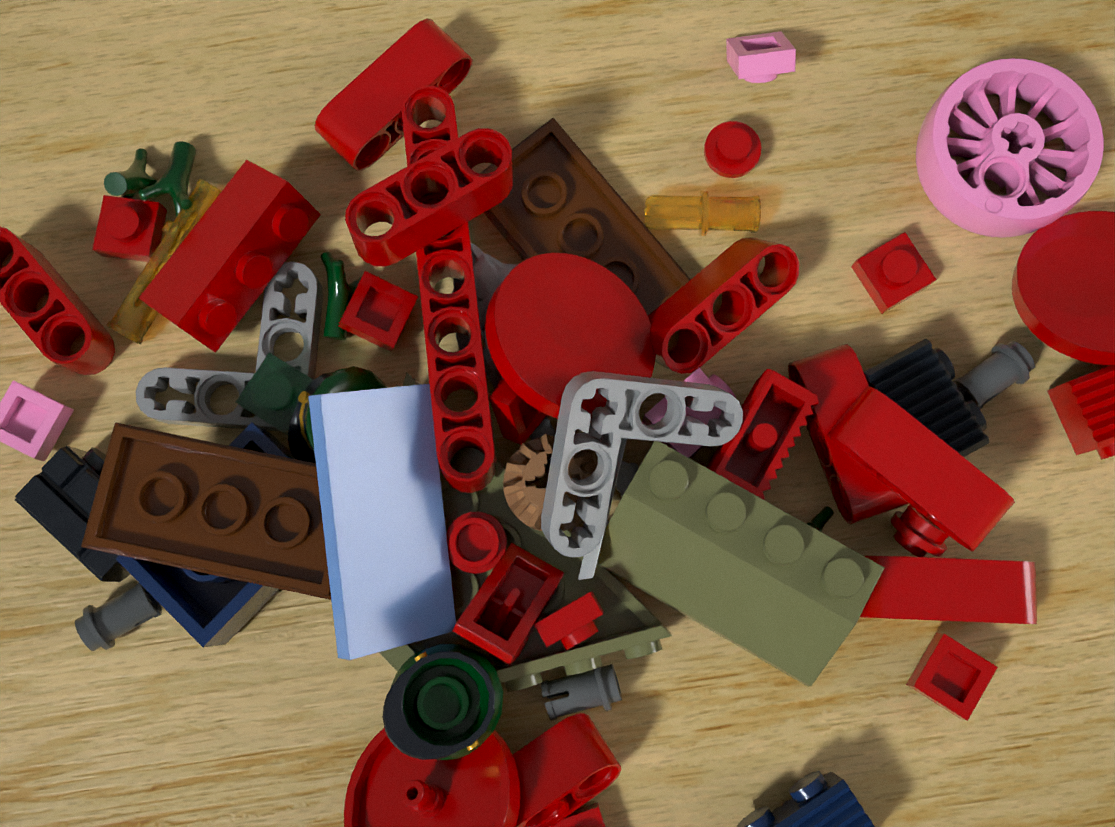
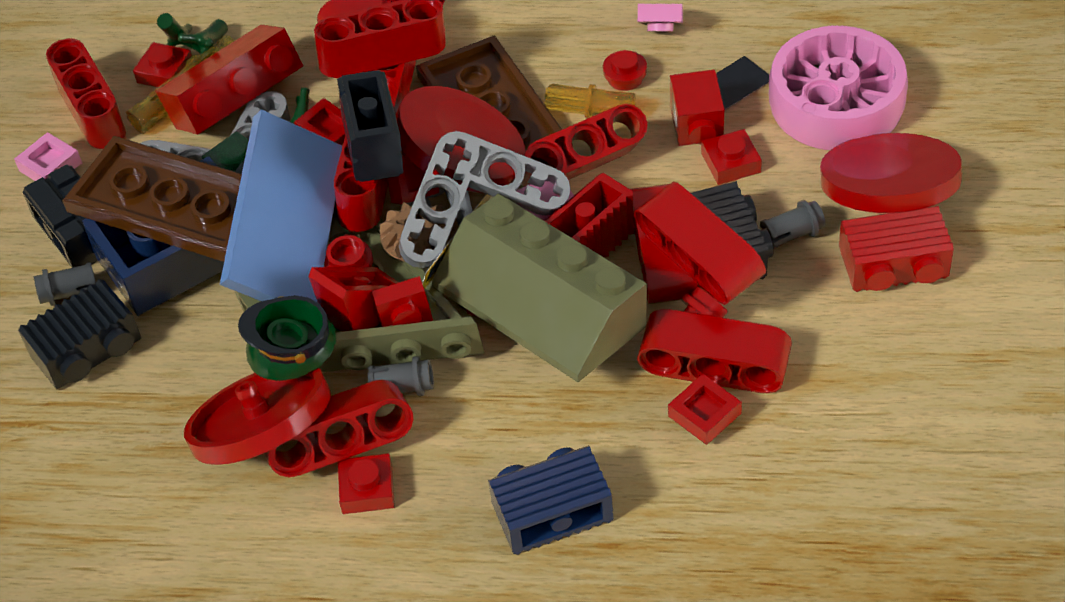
camera: 15 degrees right, 30 degrees down
none -> black brick [18,279,142,390]
none -> black brick [337,70,404,182]
none -> red brick [670,69,725,146]
none -> black sticker [716,56,769,110]

